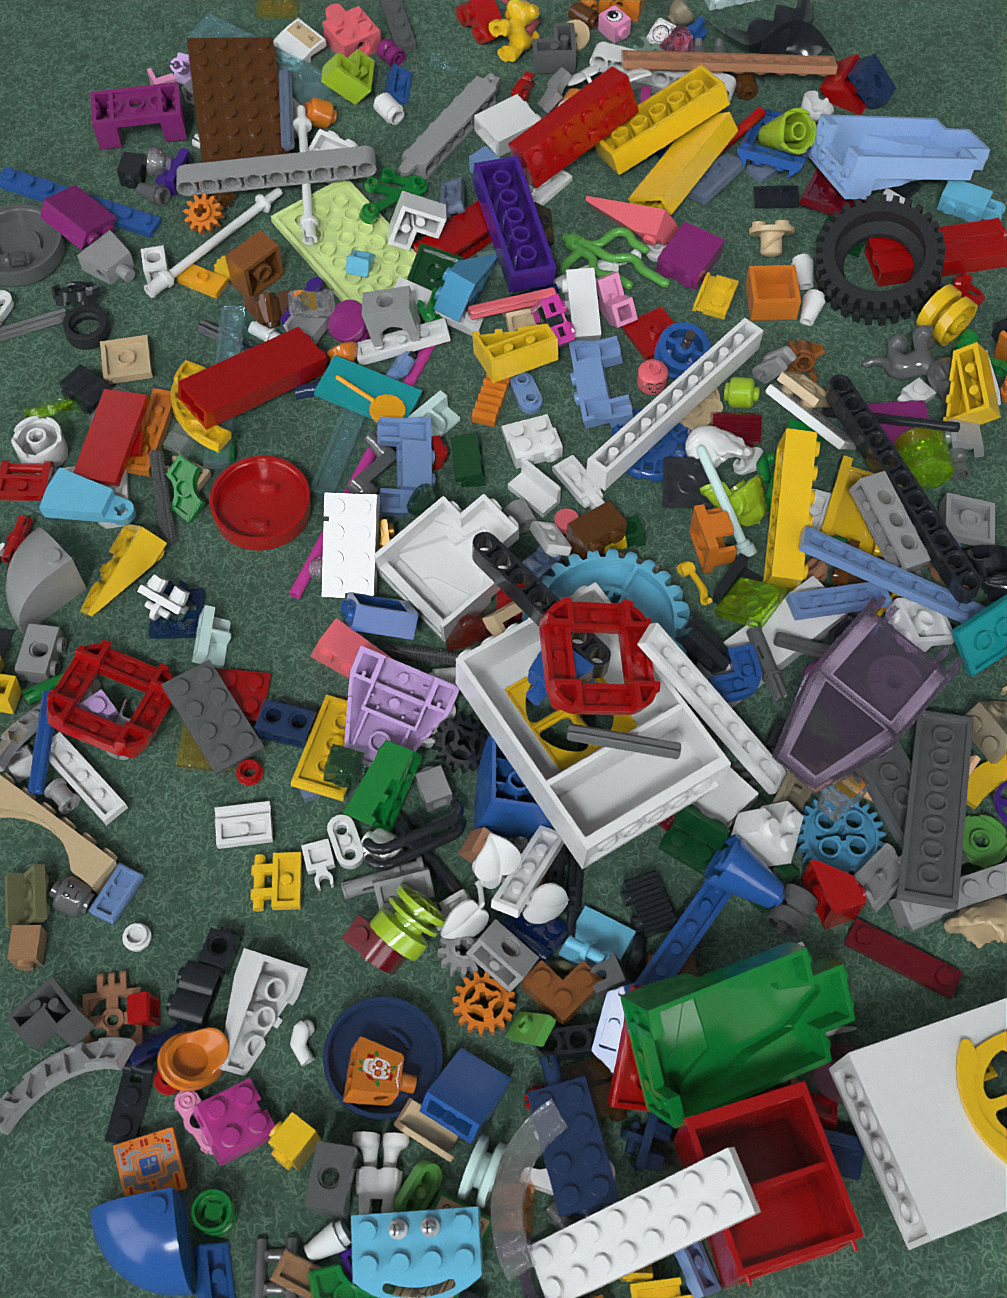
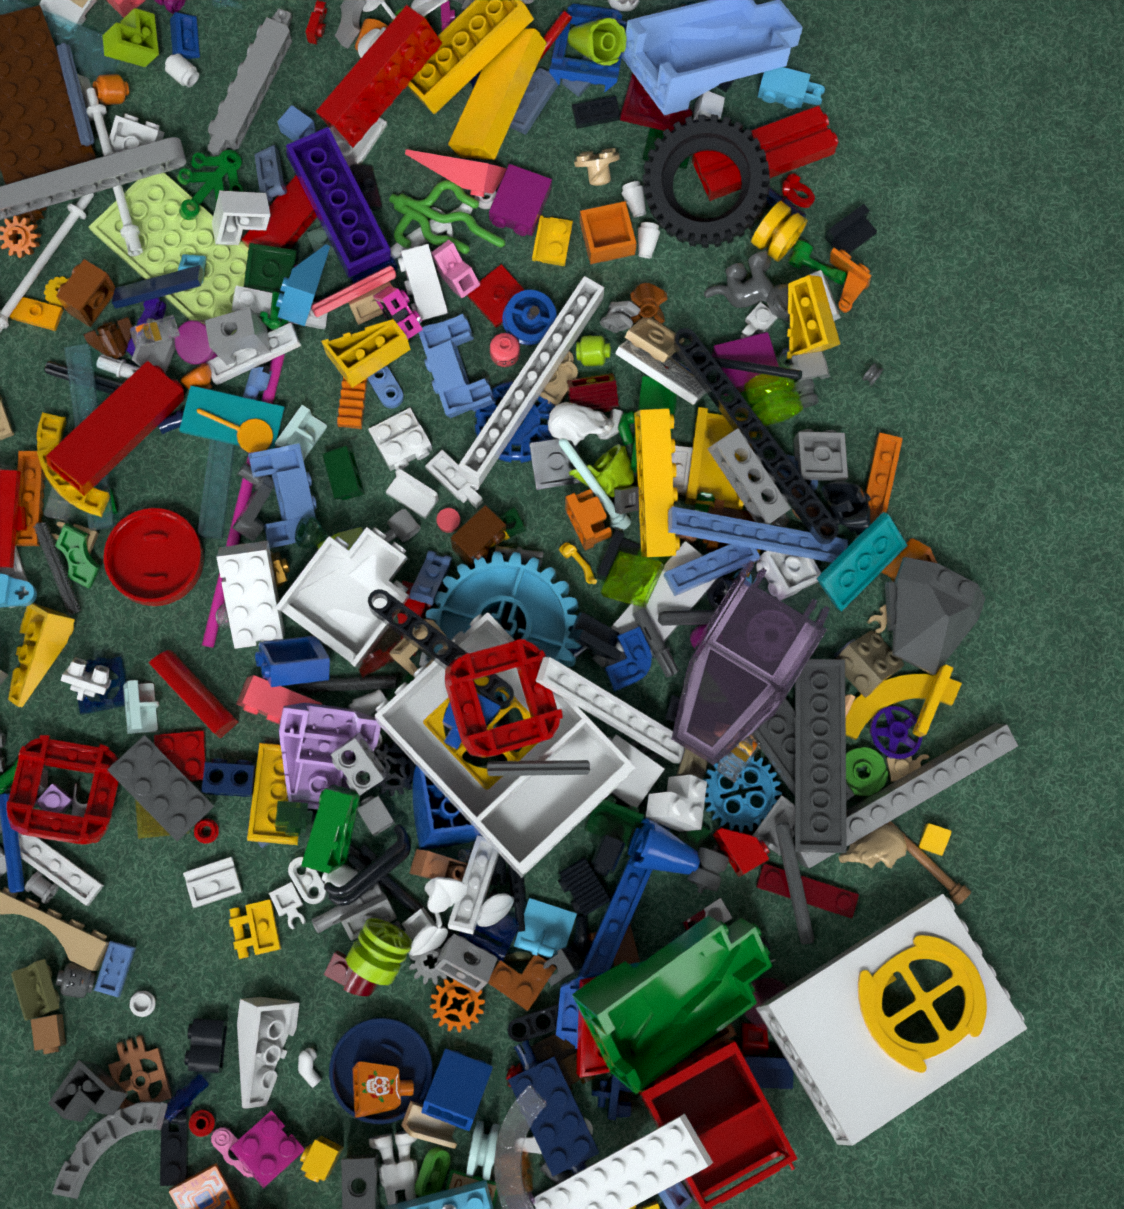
camera: 15 degrees left, 15 degrees up
red slope [127,991,161,1027] -> none
orange piece [157,1028,229,1091] -> none
black brick [198,927,242,975] -> none
red plate [431,435,448,470] -> none
white brick [474,94,541,157] -> none
bright green plate [505,1011,556,1047] -> none
white plate [529,521,572,557] -> none
none -> dark blue tile [111,265,204,309]
none -> red brick [148,650,238,739]
none -> light grey brick [331,733,388,796]
none -> black brick [590,834,625,877]
none -> dark grey tile [614,485,639,514]
none -> dark grey axle [775,822,814,944]

